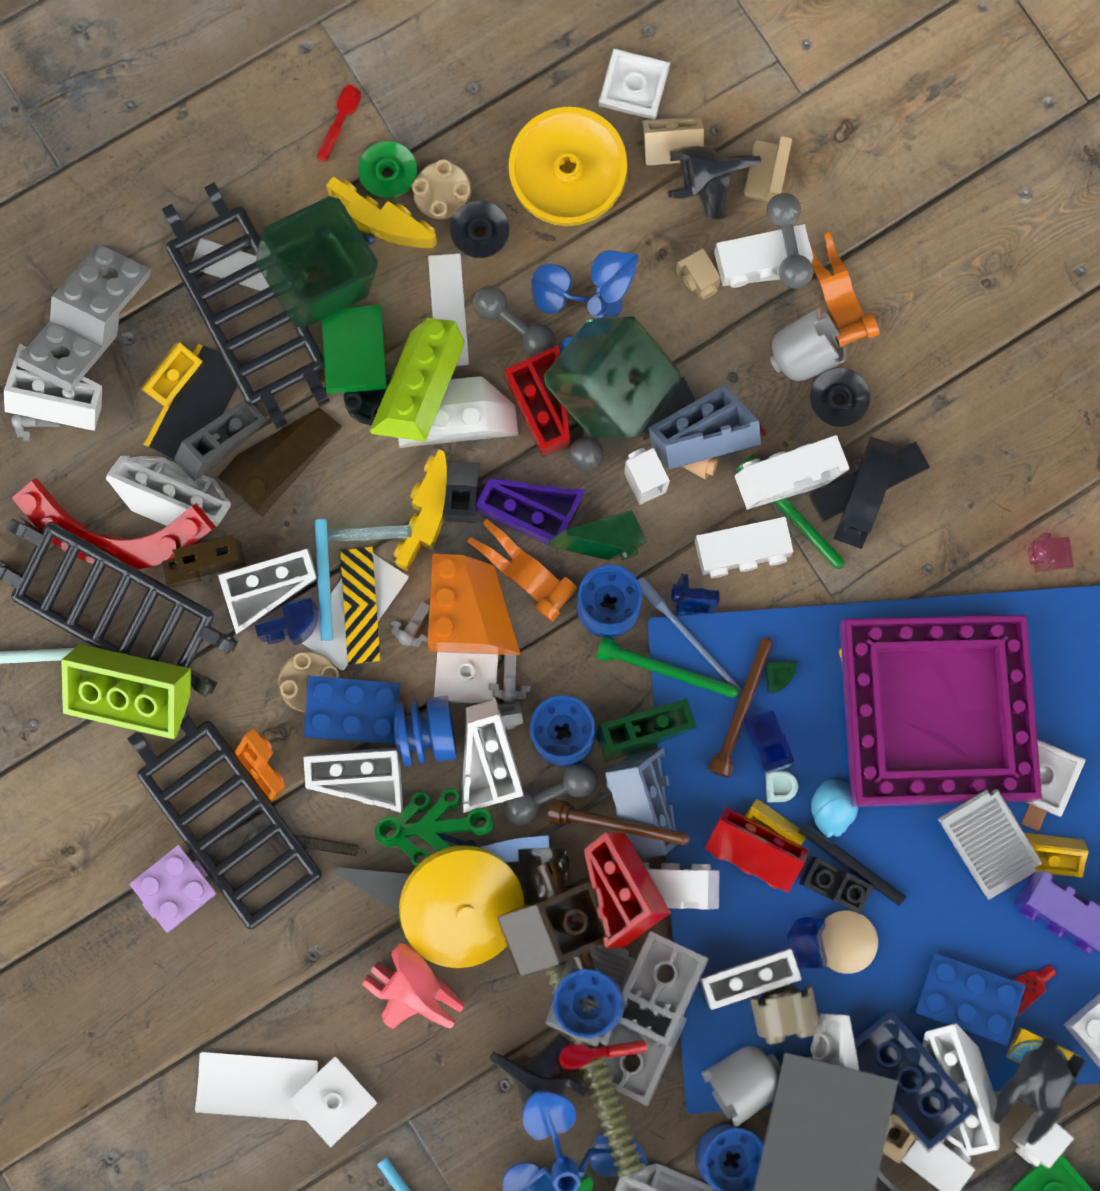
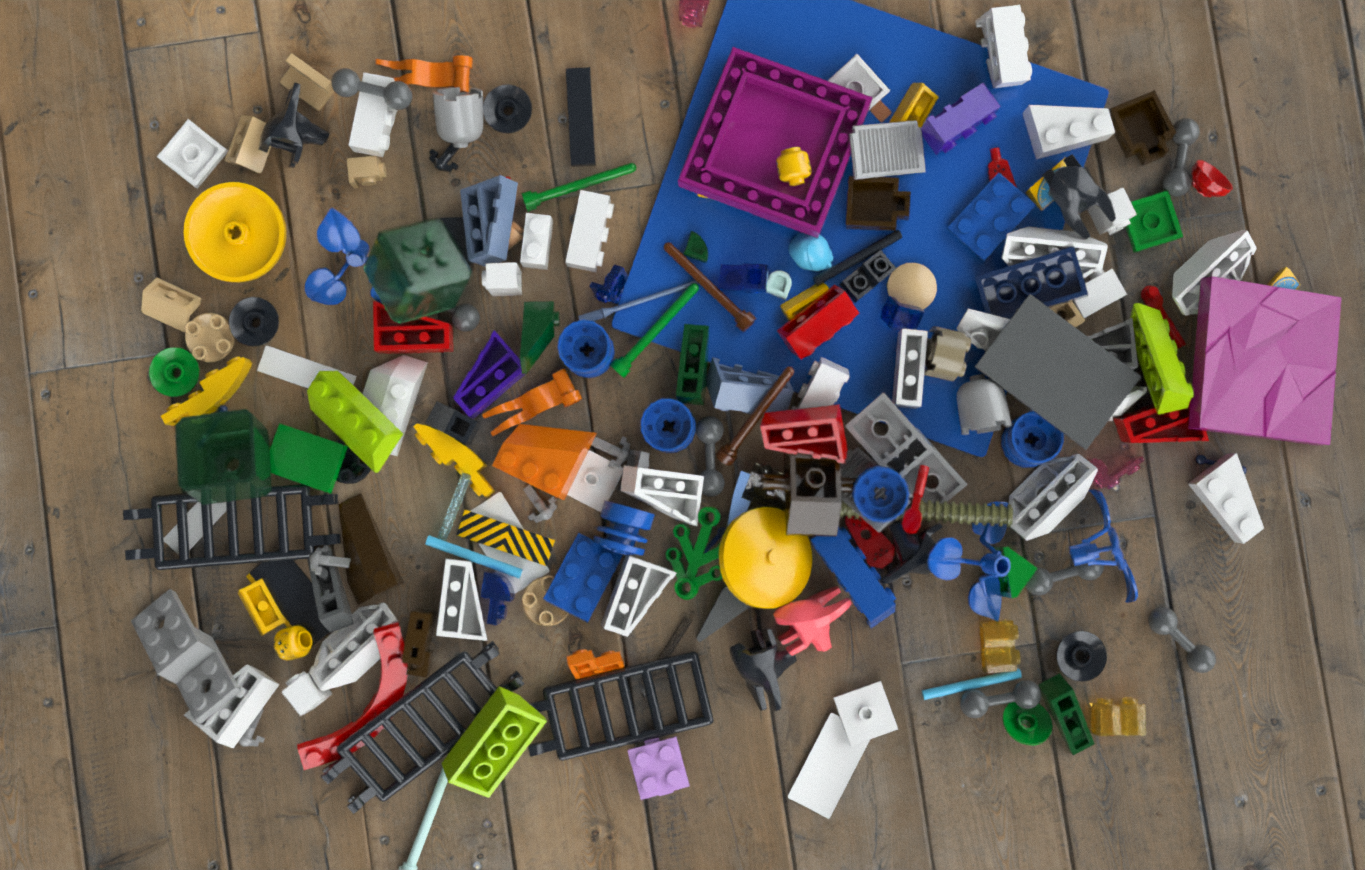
camera: 70 degrees left, 5 degrees up
red piece [316,85,361,162] -> none
dark grey piece [473,286,556,357] -> none
white wedge [735,435,850,510] -> none
black arch [833,436,899,549] -> none
none -> tan panel [141,278,201,332]
none -> yellow head [274,625,312,661]
none -> white piece [282,671,332,716]
none -> light grey piece [309,545,351,575]
none -> black piece [429,143,459,172]
none -> white piece [520,213,553,270]
none -> black piece [729,628,797,711]
none -> yellow head [776,147,811,186]
none -> blue wedge [811,526,896,628]
none -> red piece [844,516,895,569]
none -> dark brown piece [846,176,911,231]

